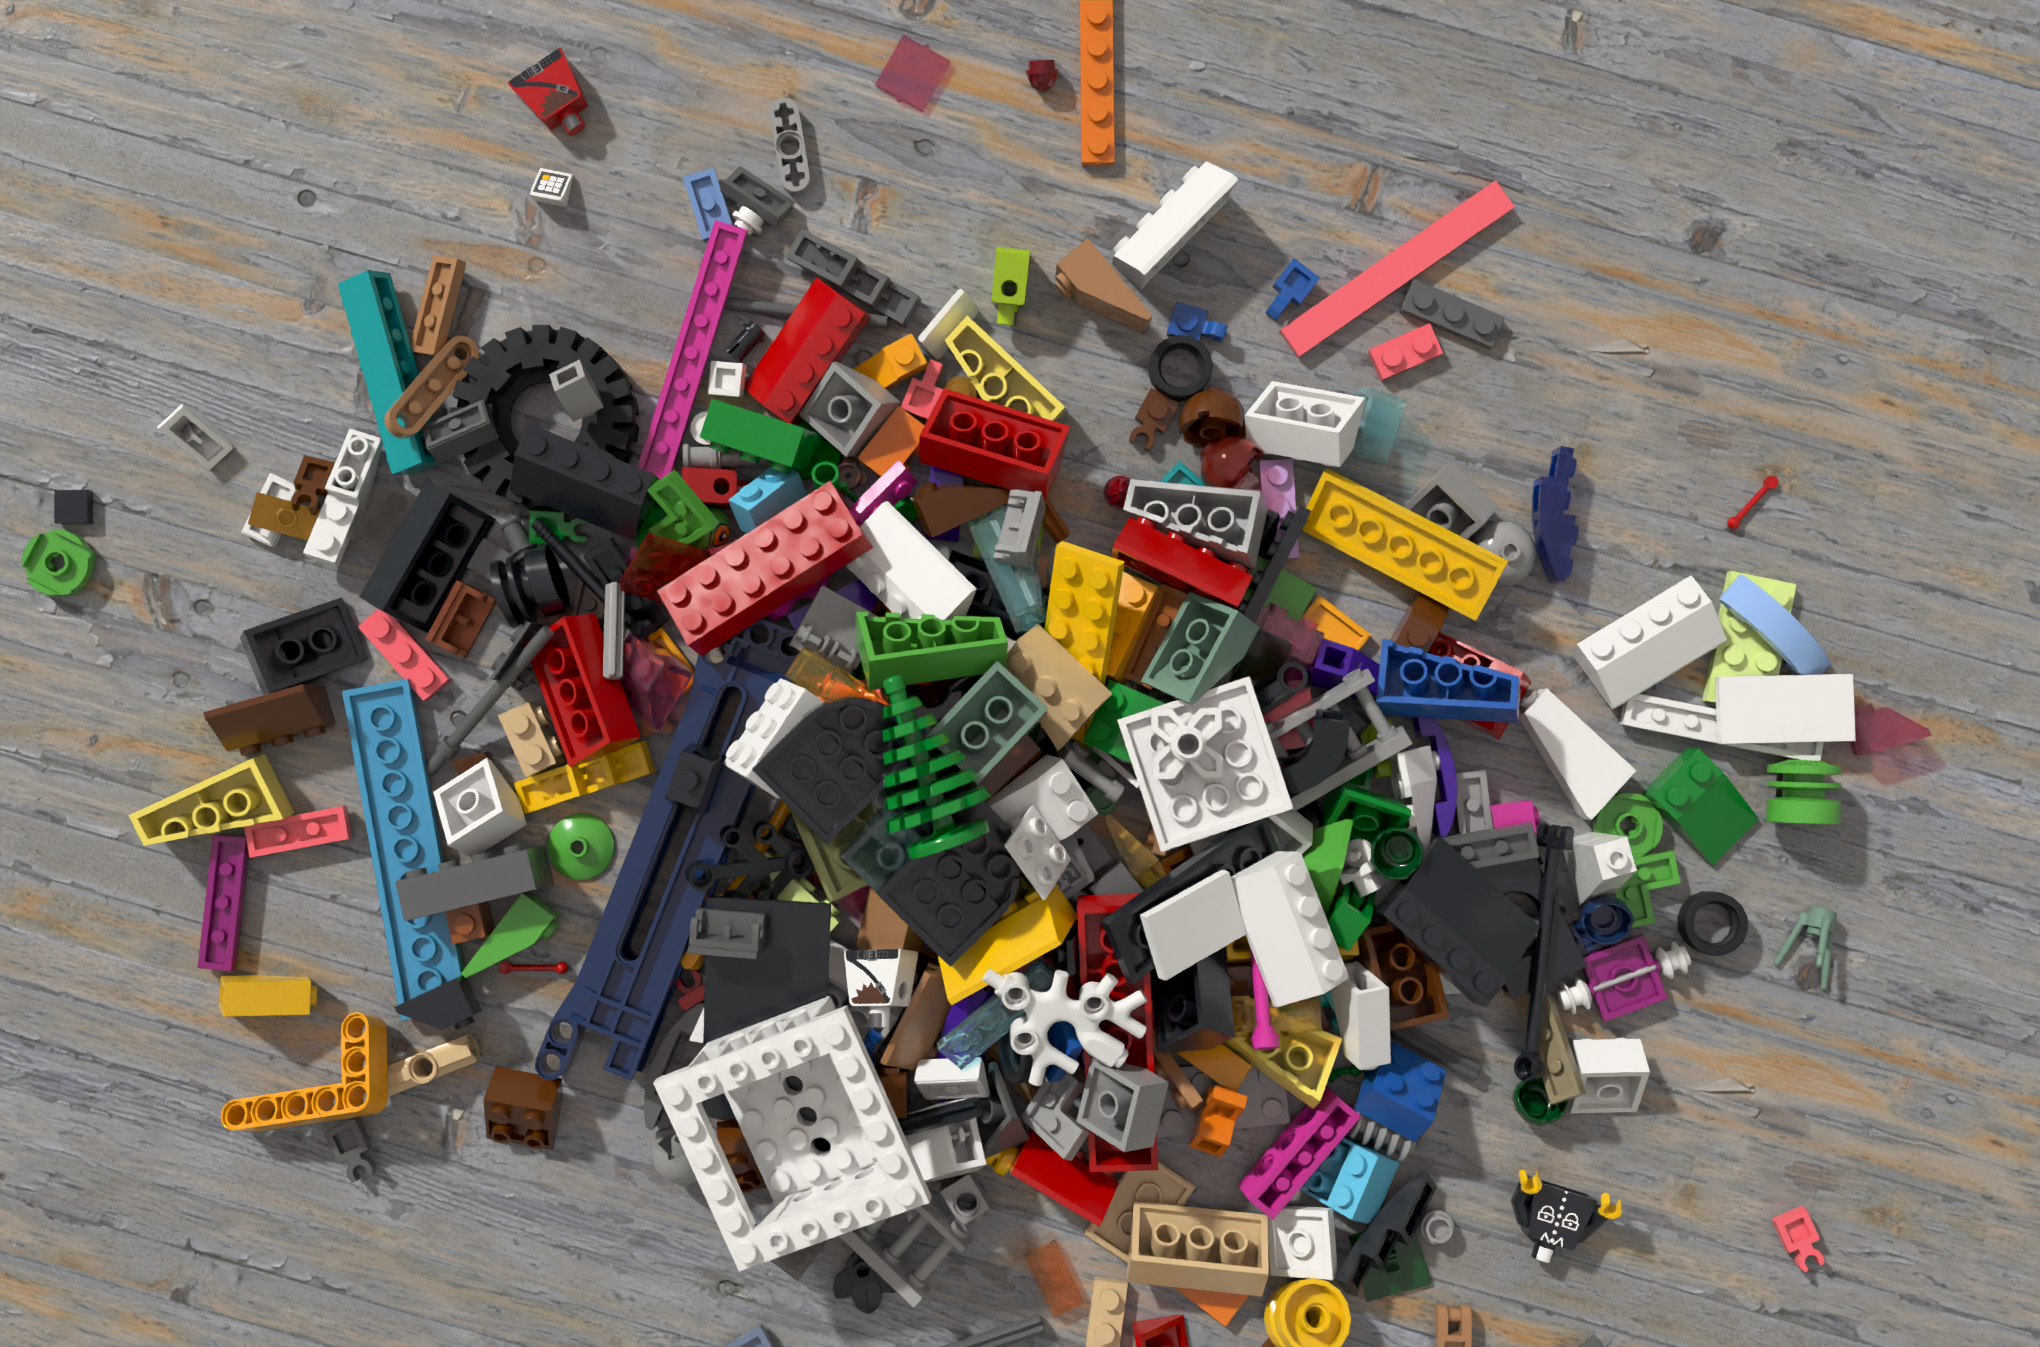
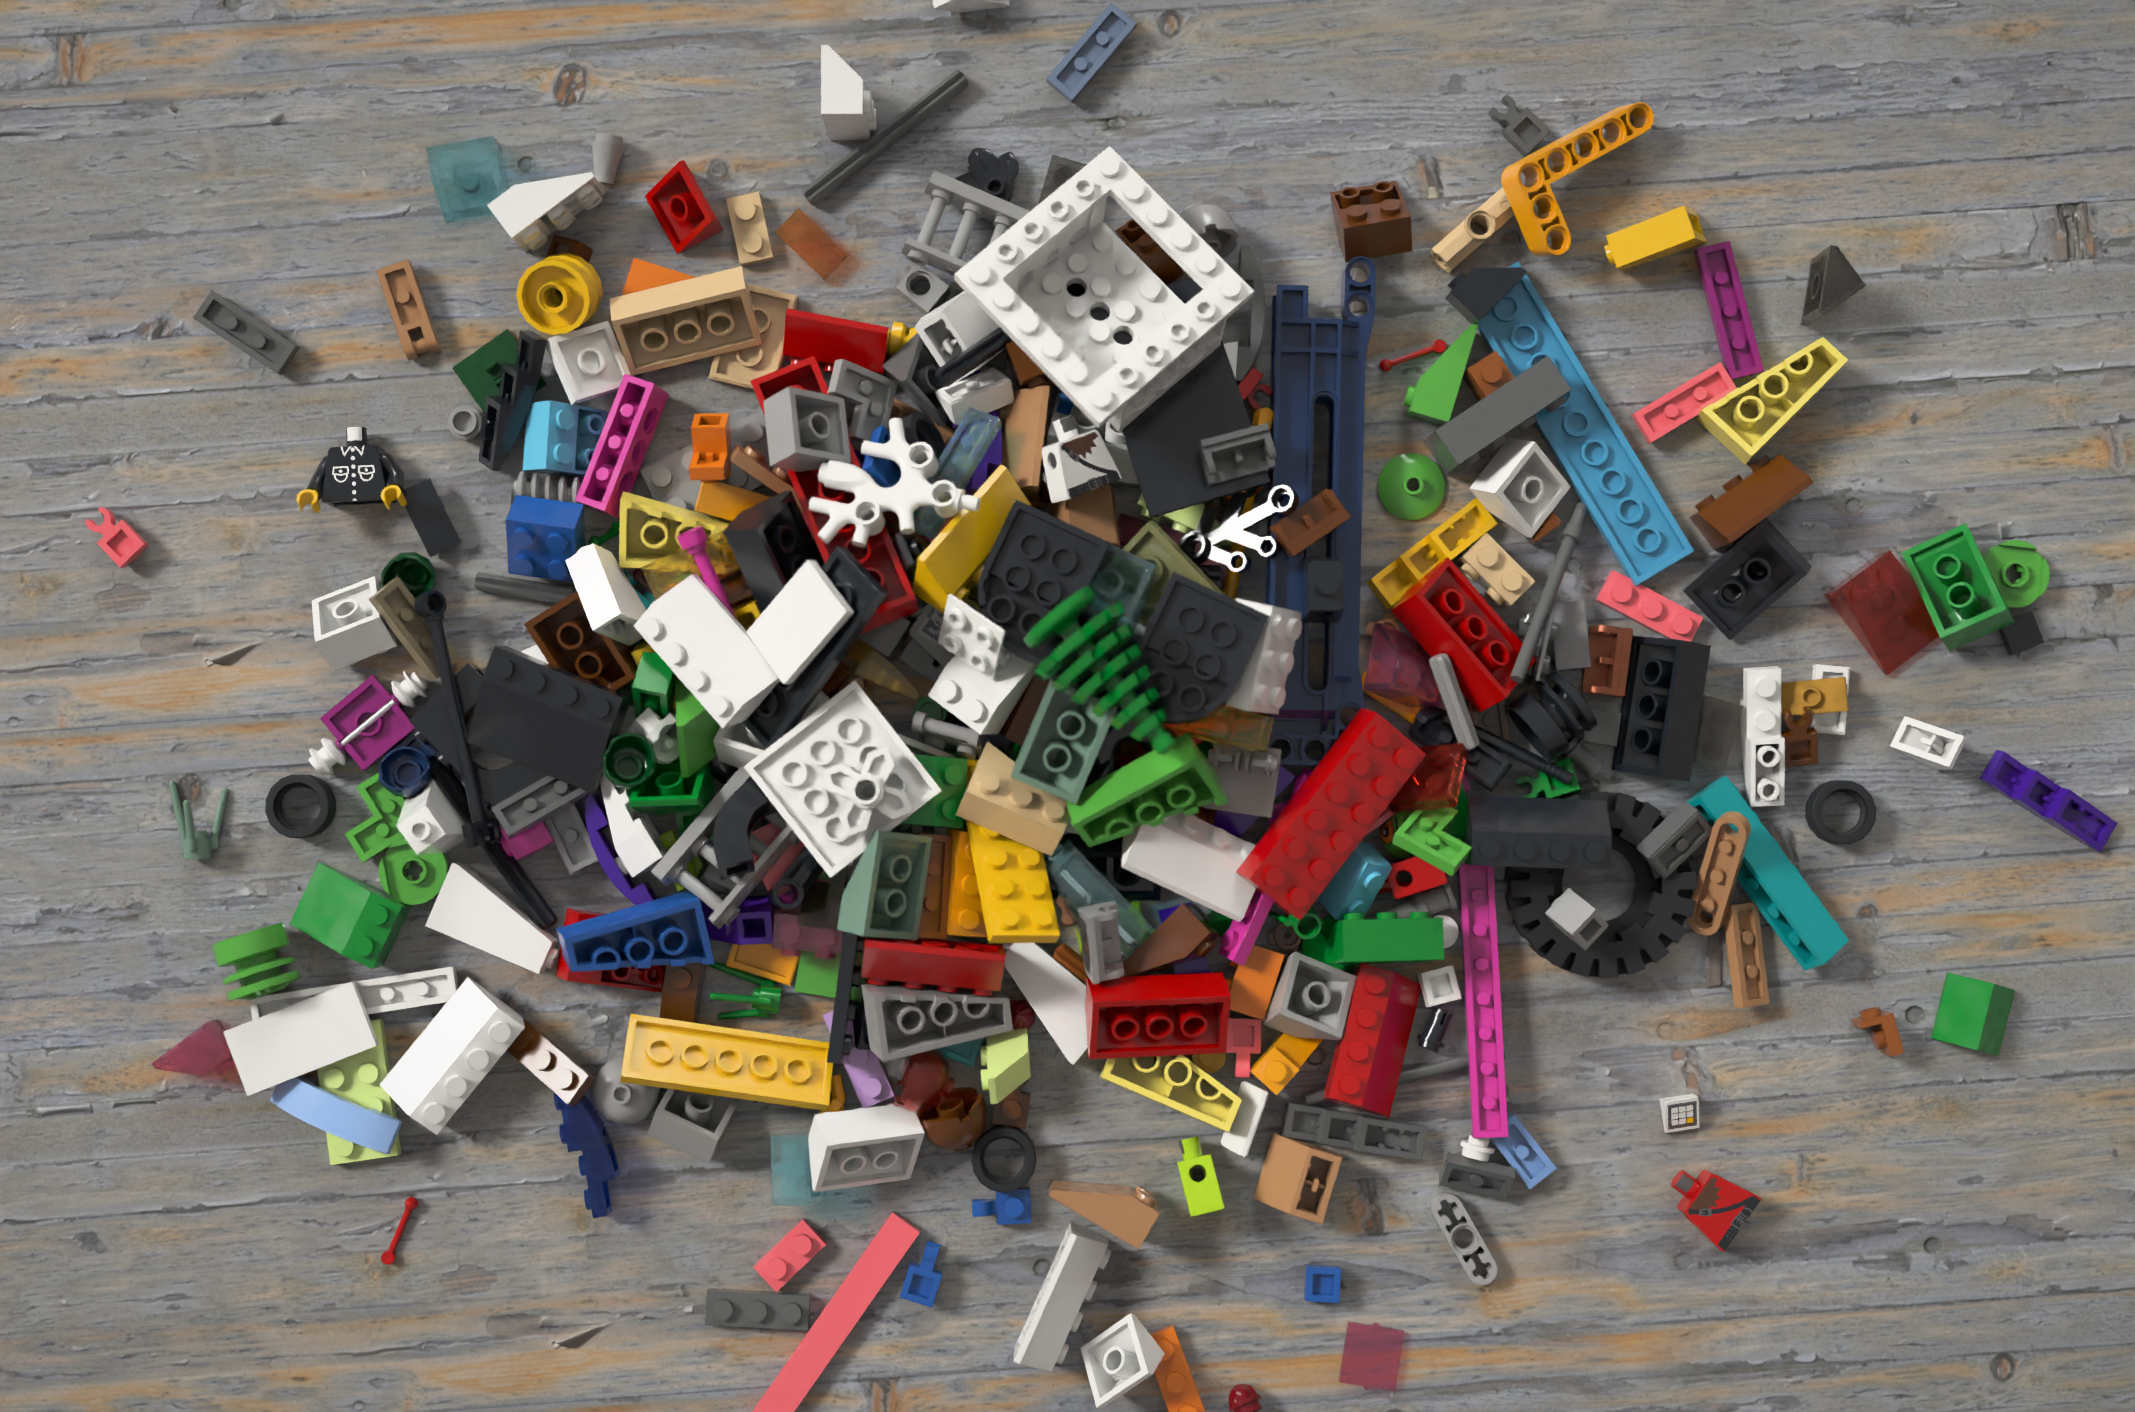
camera: 160 degrees right, 0 degrees up
none -> black slope [403,478,461,557]
none -> black axle [430,759,558,930]
none -> plate [507,1019,595,1107]
none -> green plant [708,961,782,1020]
none -> light orange plate [818,1074,846,1114]
none -> yellowish green slope [980,1028,1031,1104]
none -> white slope [1002,943,1088,1065]
none -> white slope [1080,1313,1165,1409]
none -> medium nougat slope [1253,1132,1342,1224]
none -> reddish brown hinge [1269,488,1351,560]
none -> blue plate [1304,1264,1341,1303]
none -> flat silver tile [1551,600,1591,671]
none -> clear smoke slope [1801,245,1866,326]
none -> black tyre [1805,780,1876,844]
none -> clear red slope [1824,550,1939,675]
none -> dark orange bracket [1851,1007,1904,1057]
none -> green slope [1901,523,2015,651]
none -> green slope [1931,972,2015,1056]
none -> dark purple slope [1979,750,2118,852]

